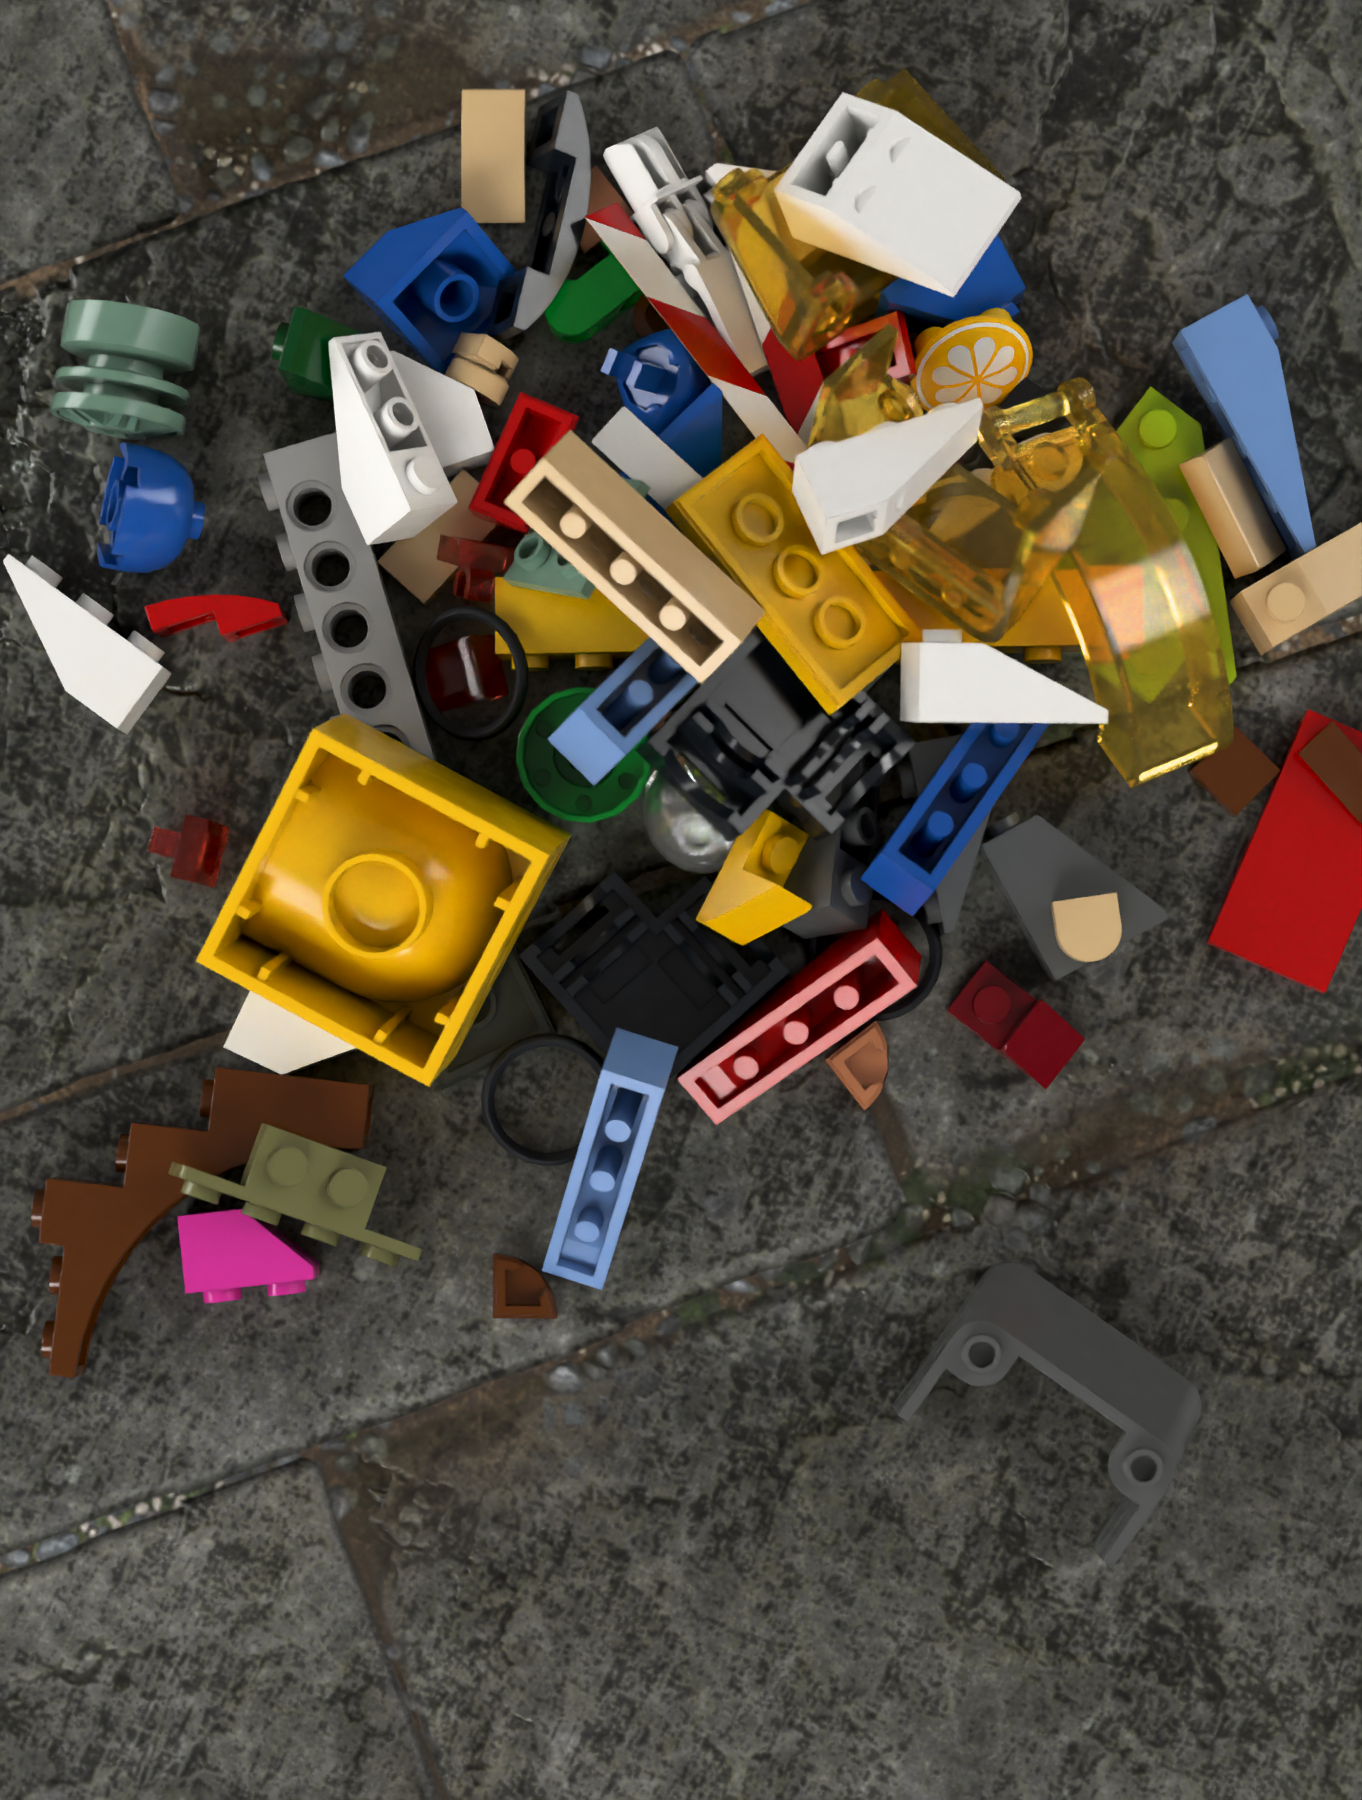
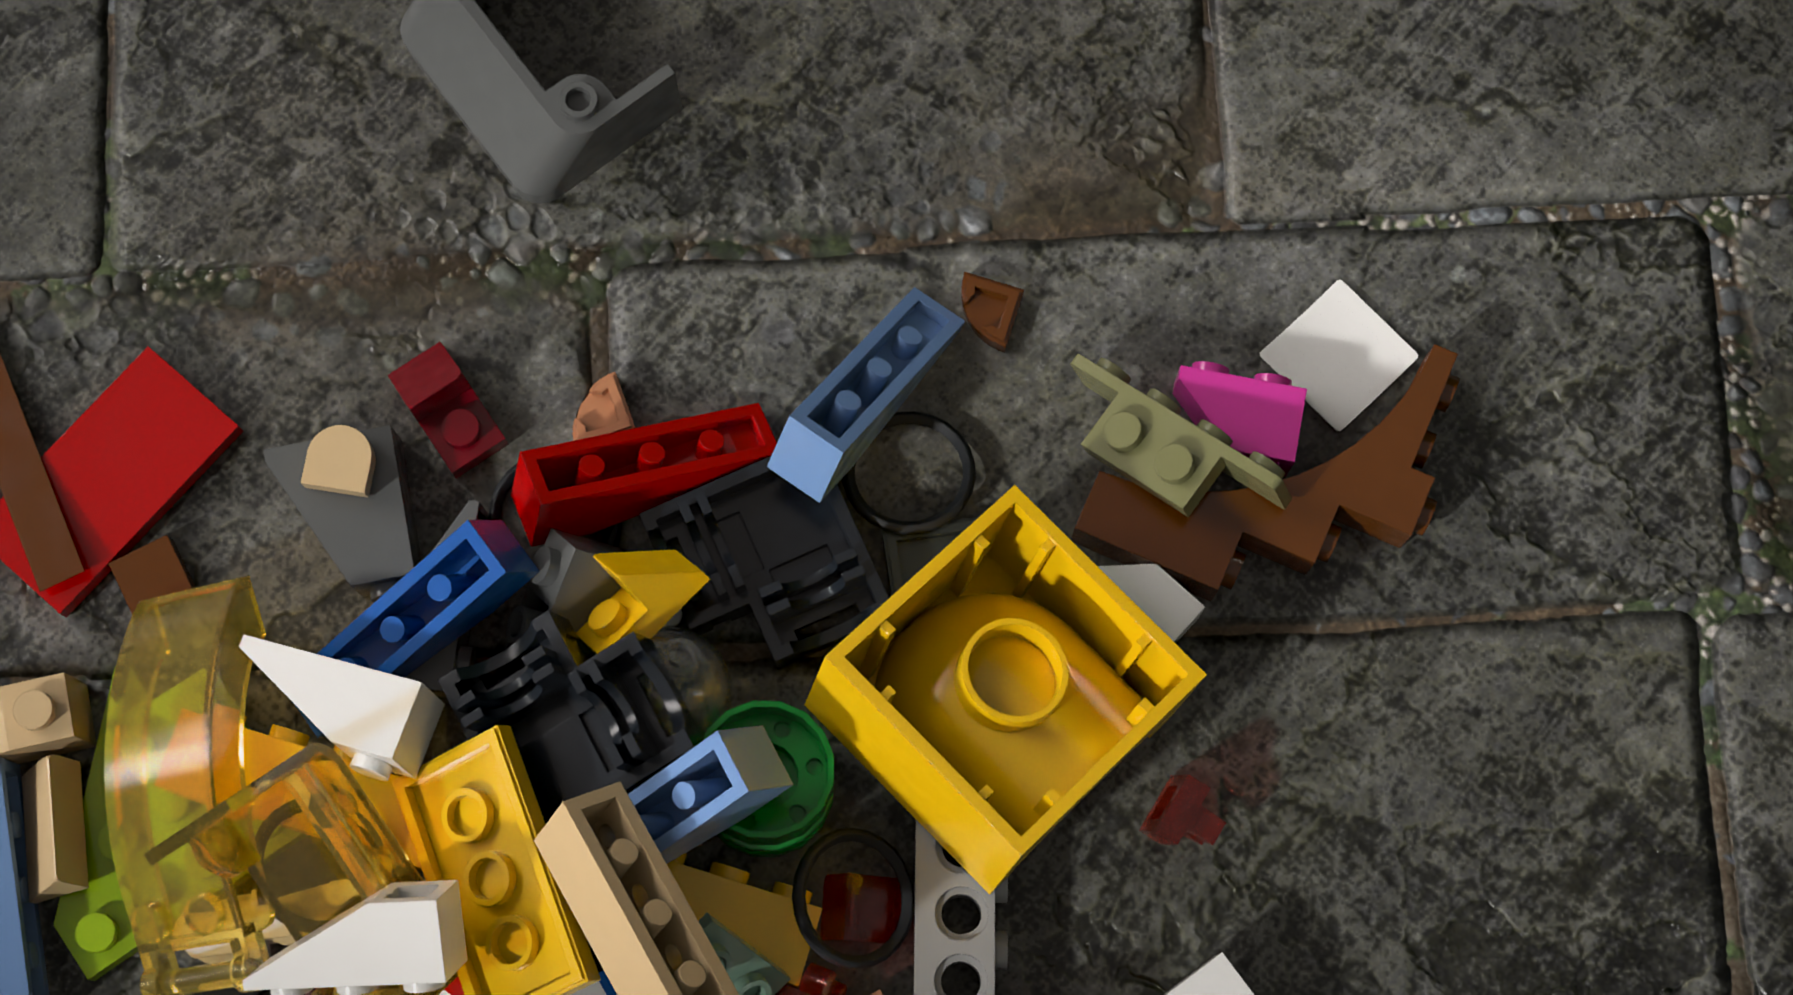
camera: 165 degrees left, 10 degrees down
none -> white sticker [1260,280,1418,431]

